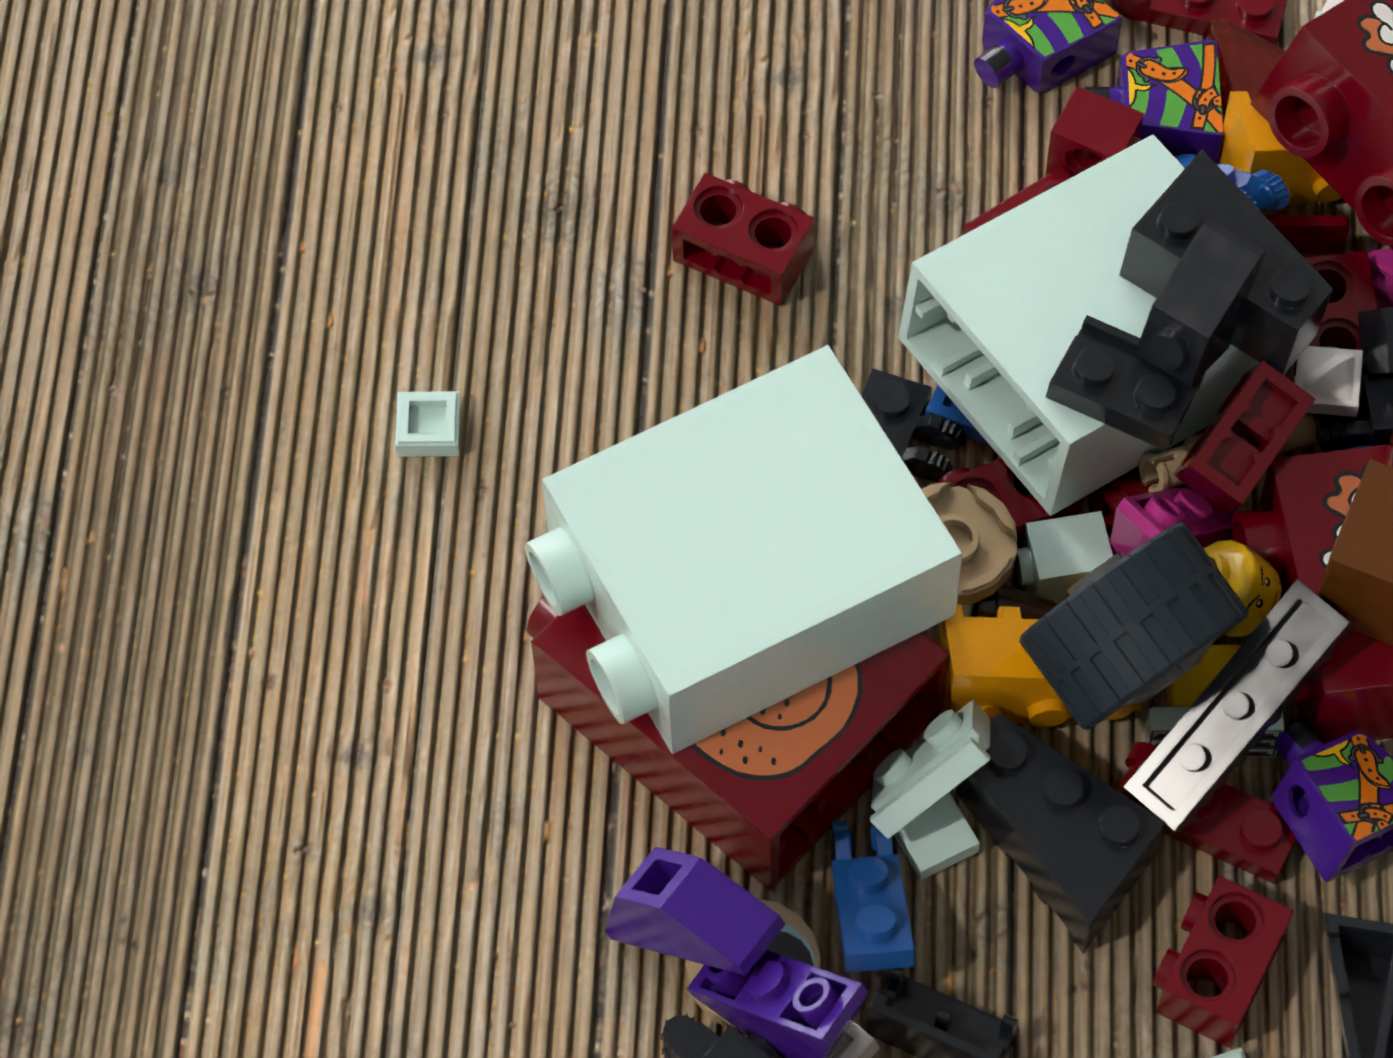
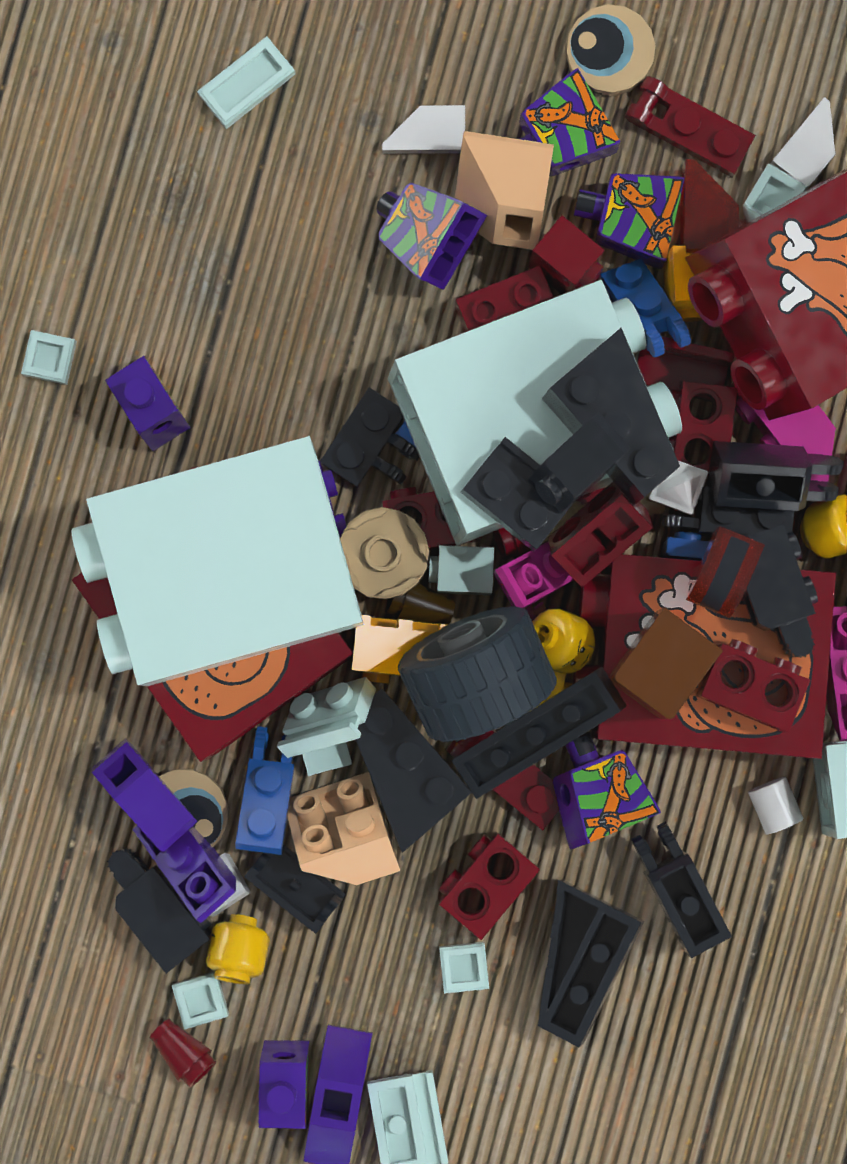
camera: 10 degrees right, 25 degrees up
dark red brick [671,172,814,306] -> none
none -> dark purple torso [105,356,191,451]
none -> light aqua tile [197,36,295,129]
none -> light nougat slope [287,772,400,885]
none -> torso [377,183,487,290]
none -> white tile [382,105,465,154]
none -> light nougat slope [455,131,554,250]

